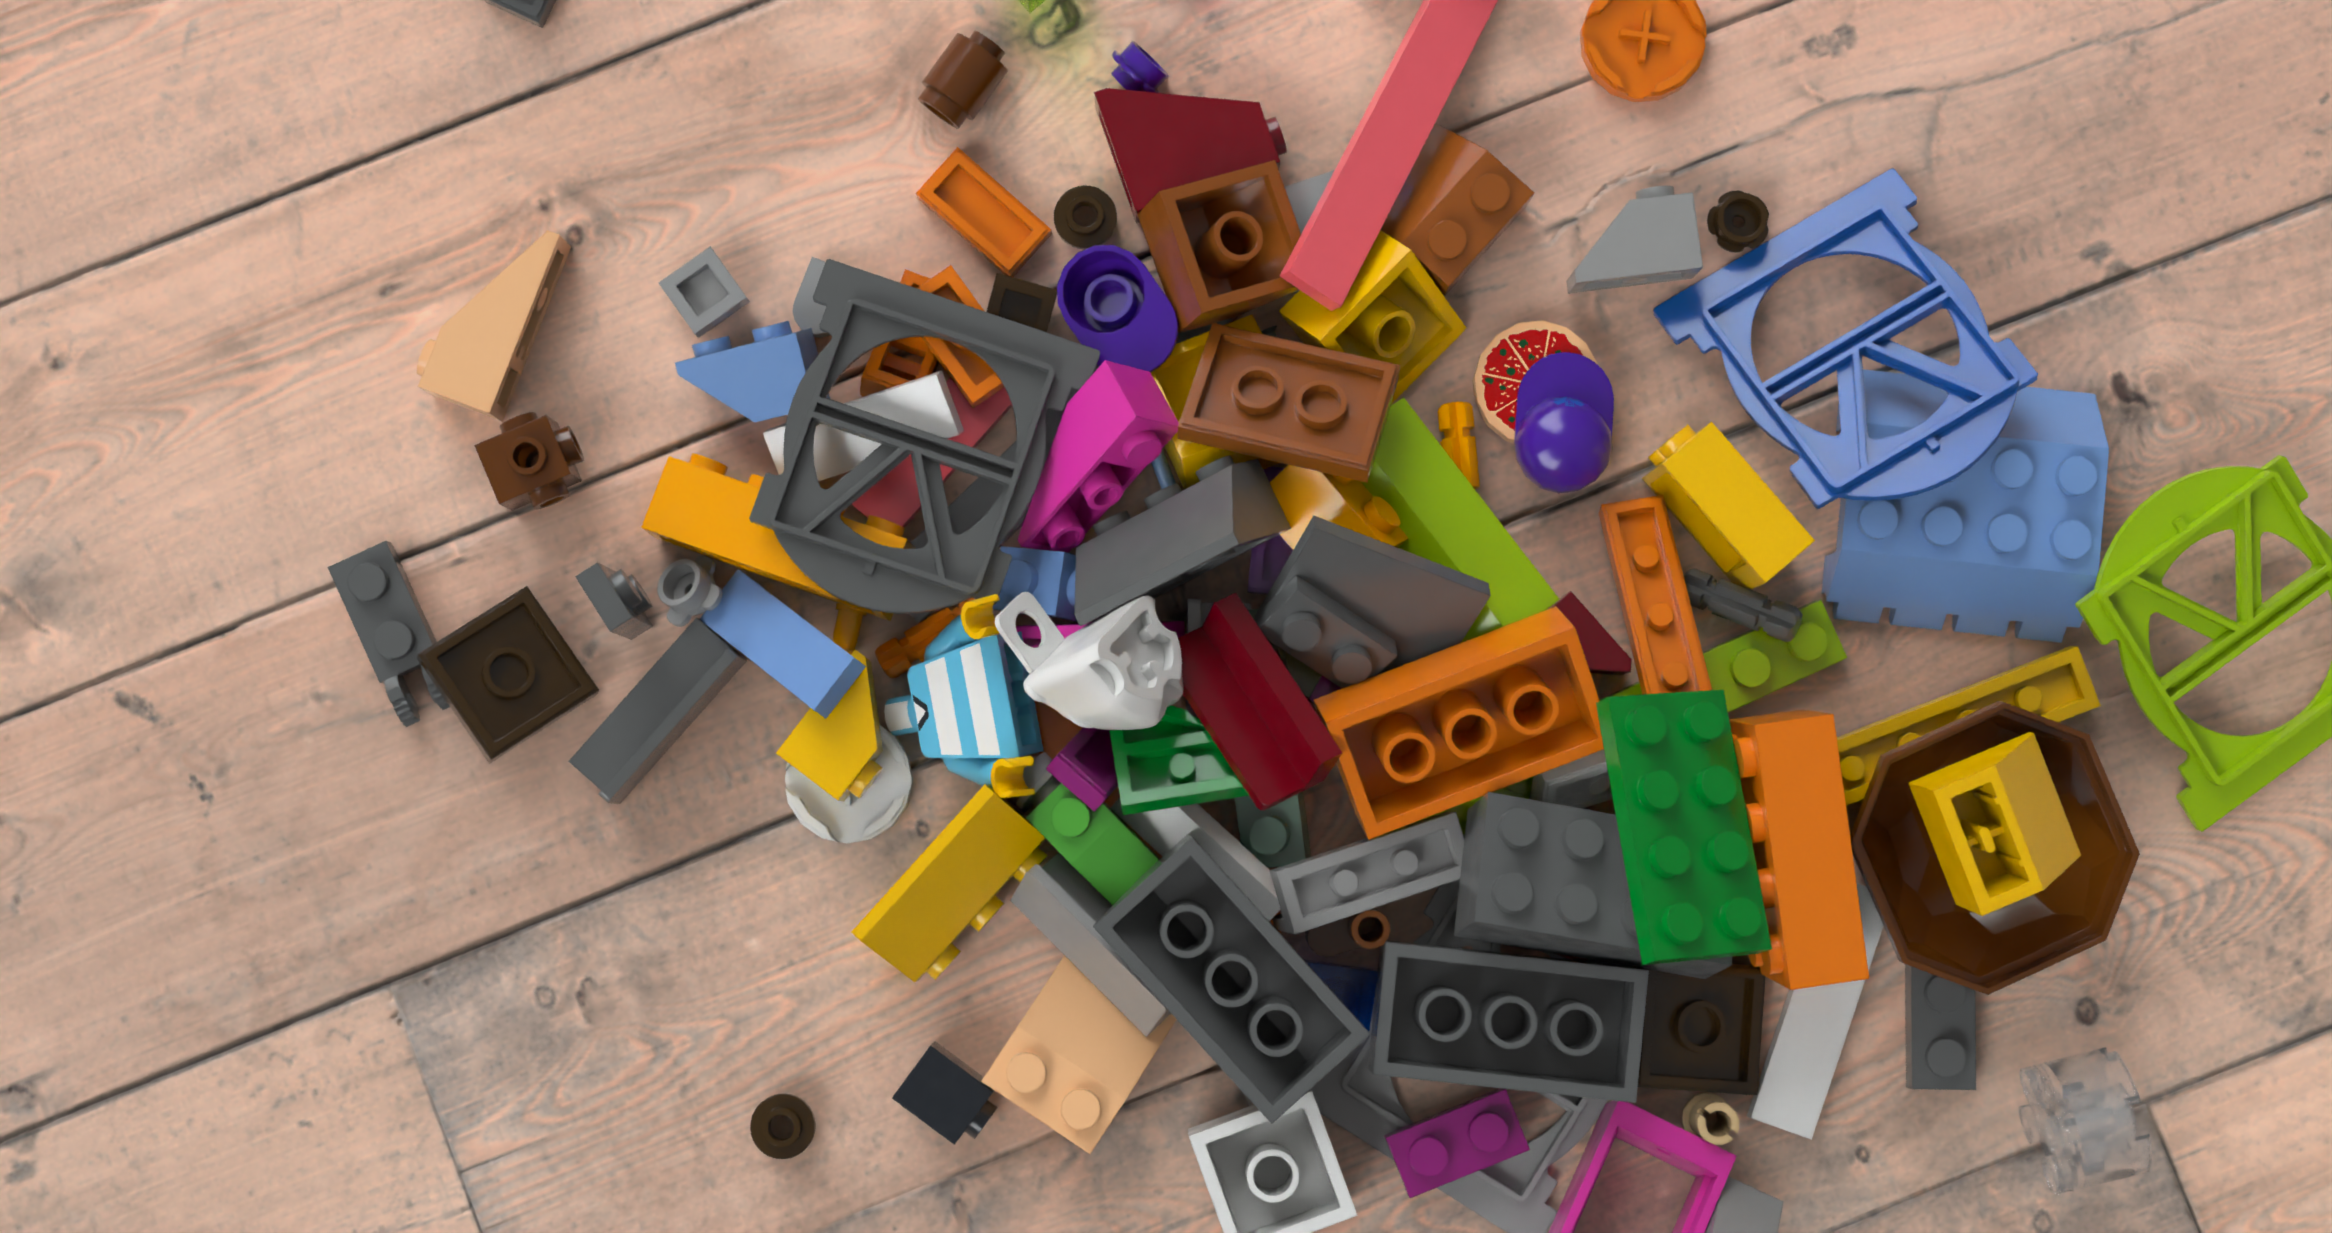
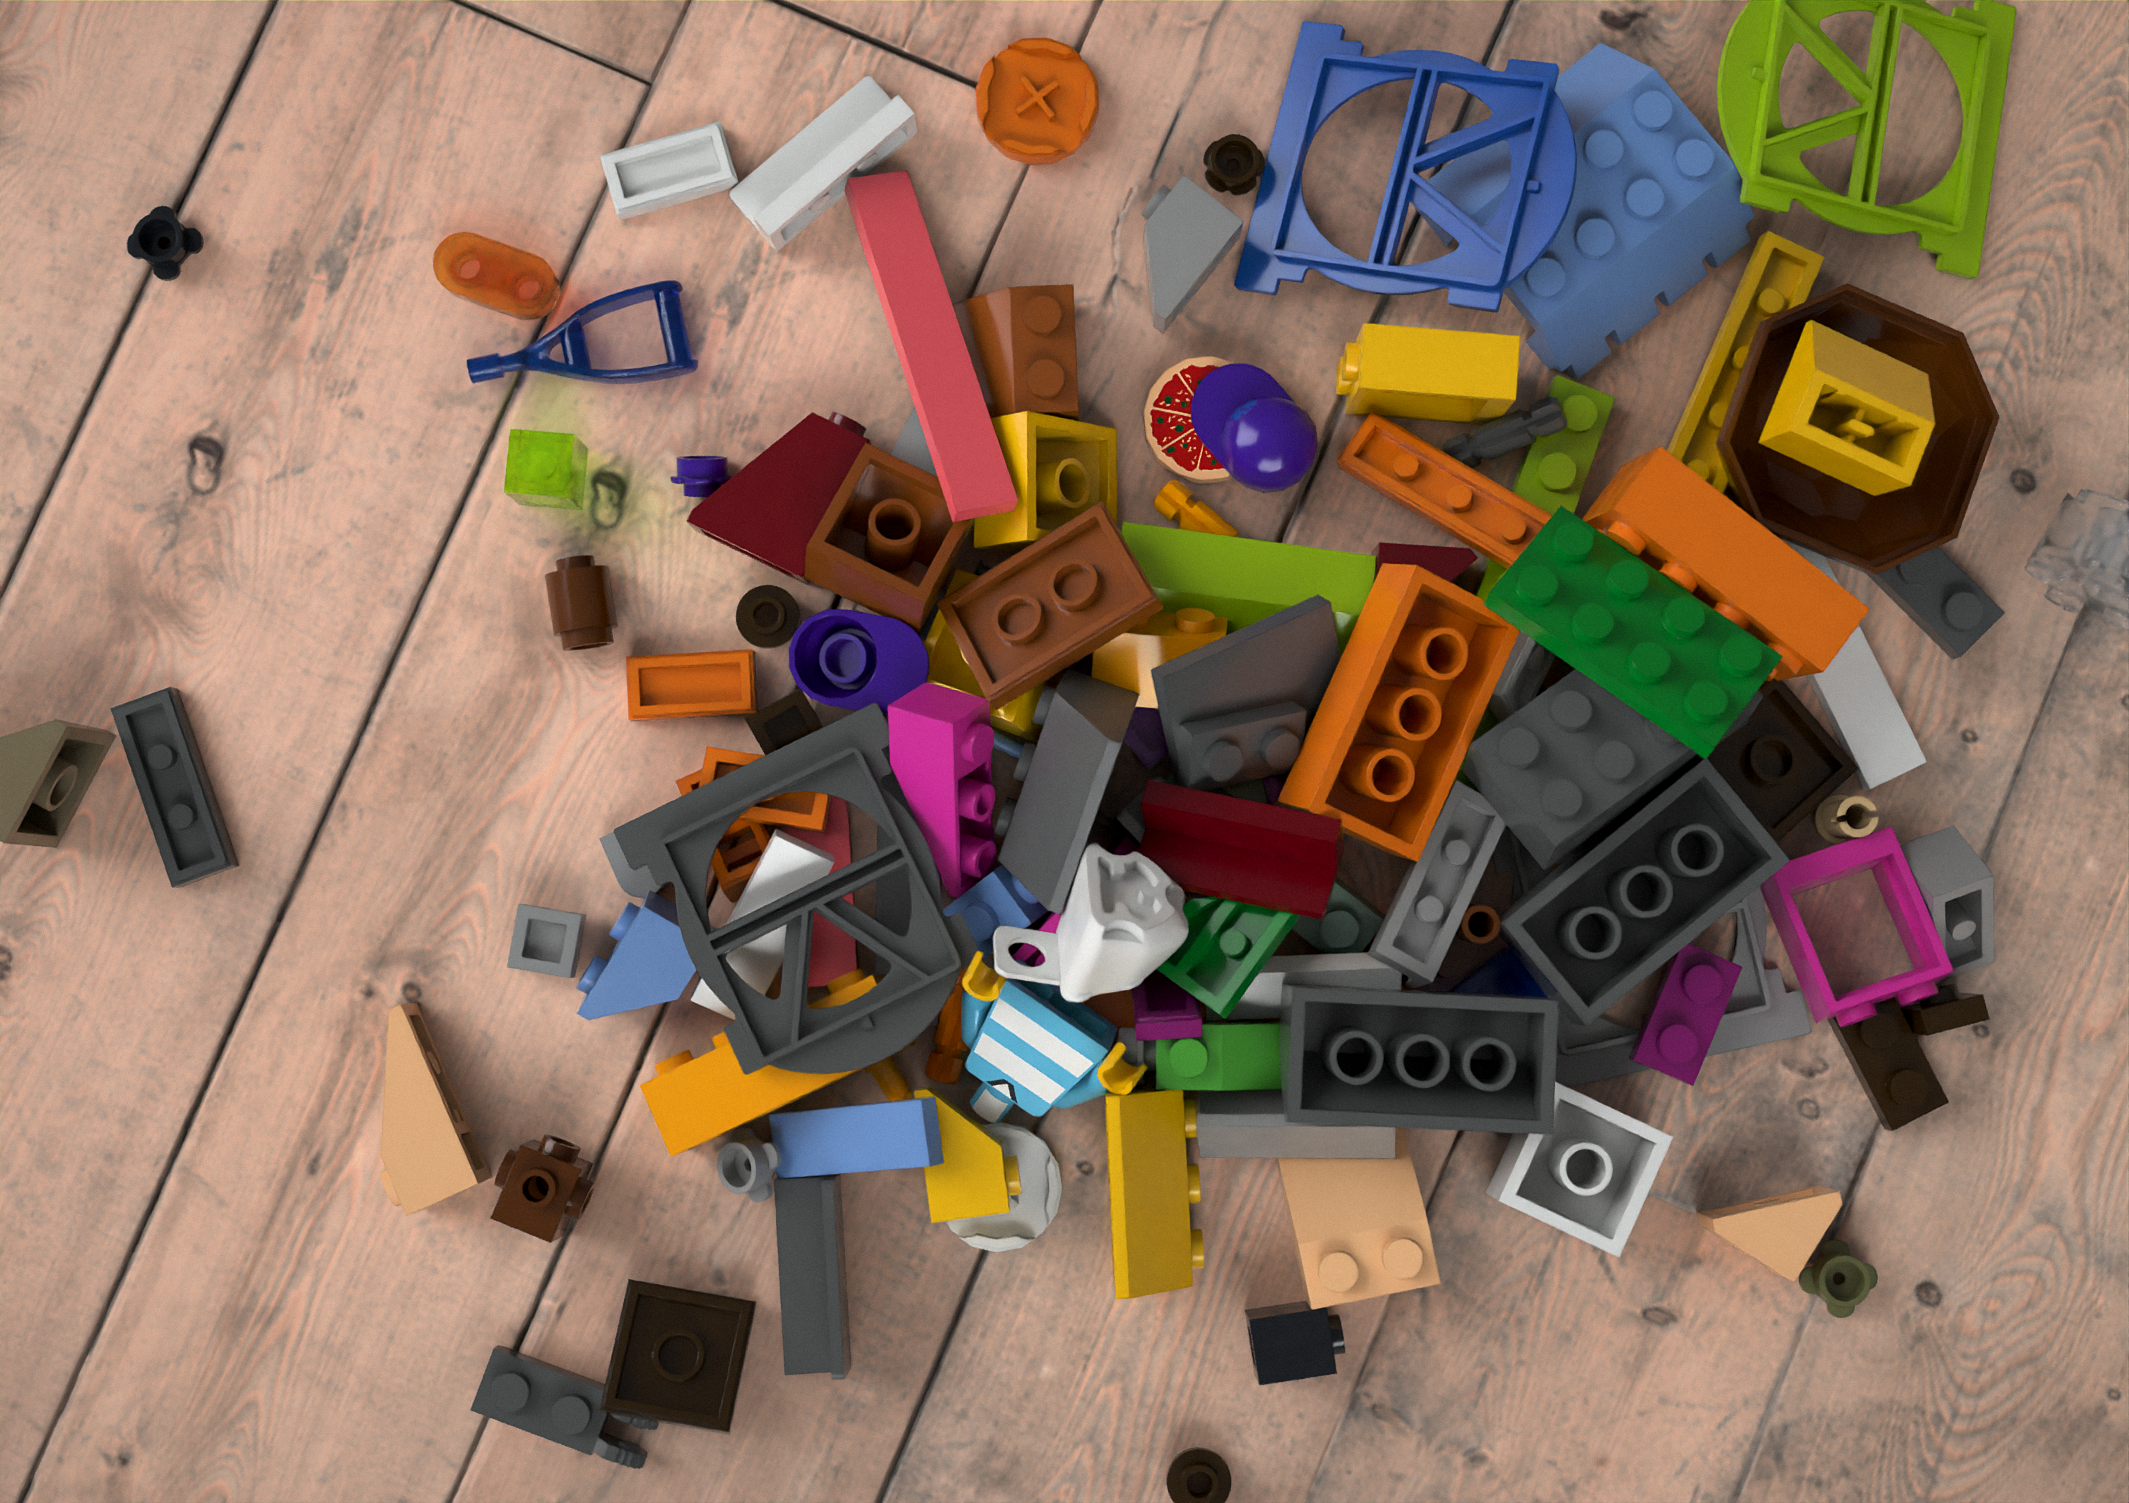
camera: 40 degrees left, 0 degrees up
dark grey plate [575,562,653,640] -> none

